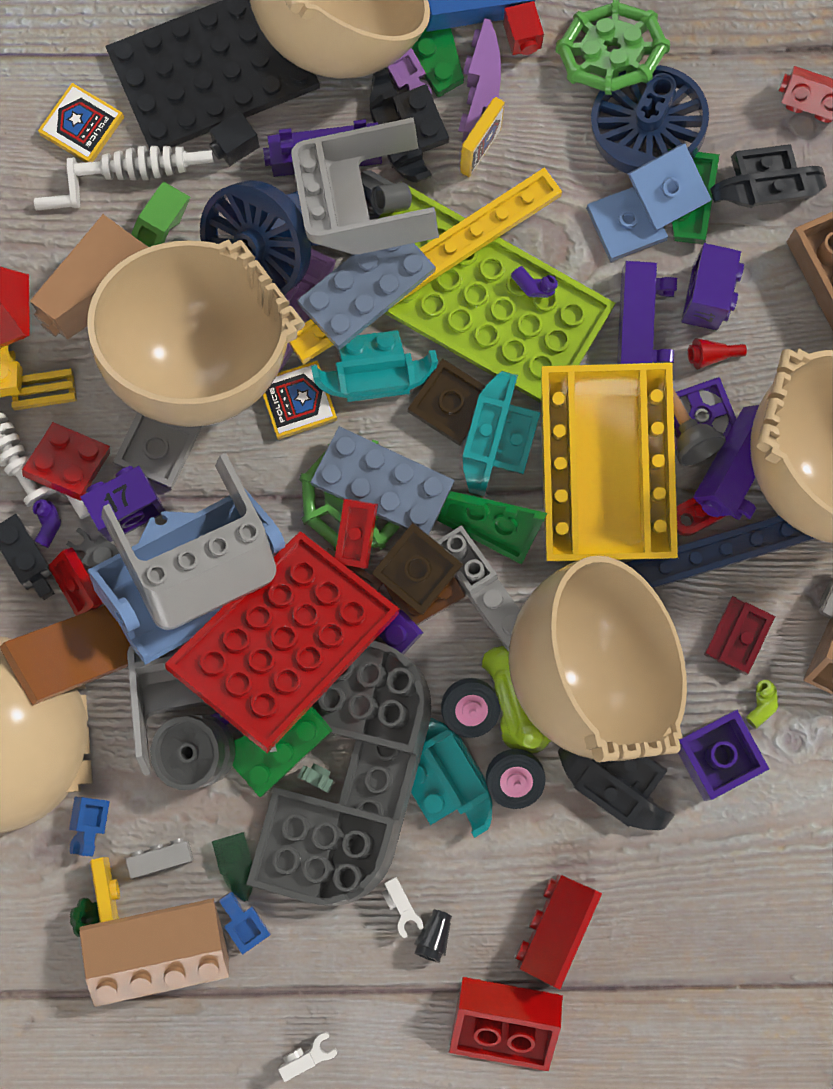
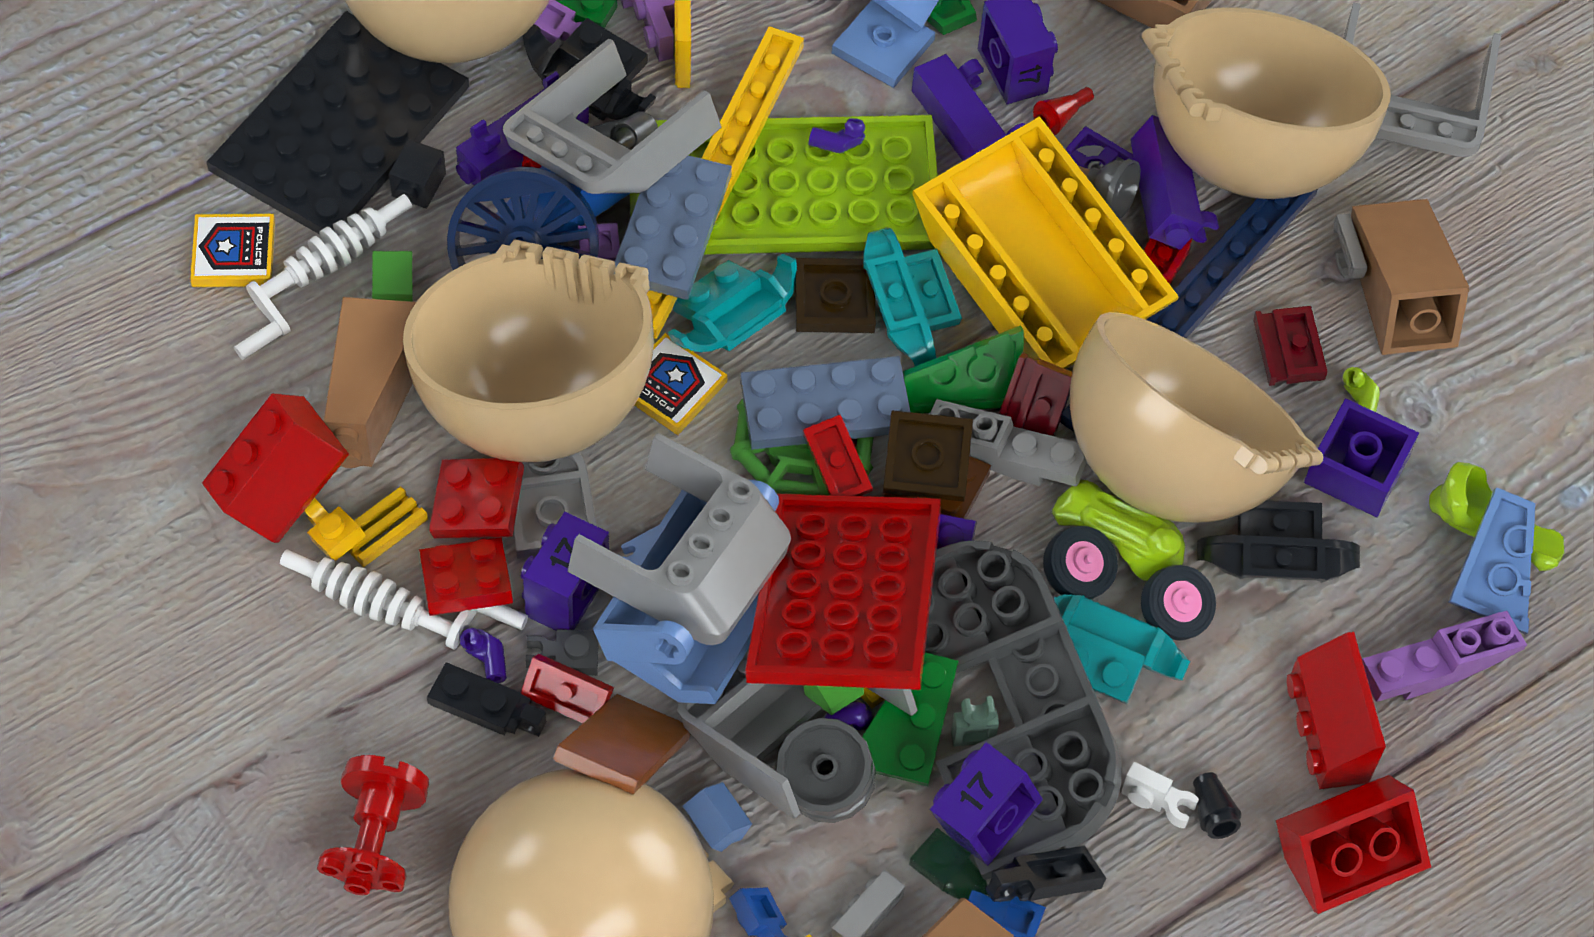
camera: 35 degrees left, 20 degrees down
none -> red plate [429,458,524,539]
none -> medium blue piece [683,782,752,852]
none -> dark purple brick [929,742,1043,866]
none -> black hinge [985,845,1107,902]
none -> dark red plate [999,352,1073,437]
none -> medium lavender slope [1362,610,1527,702]
none -> lime hair [1429,462,1565,571]
none -> medium blue wing [1448,487,1536,634]

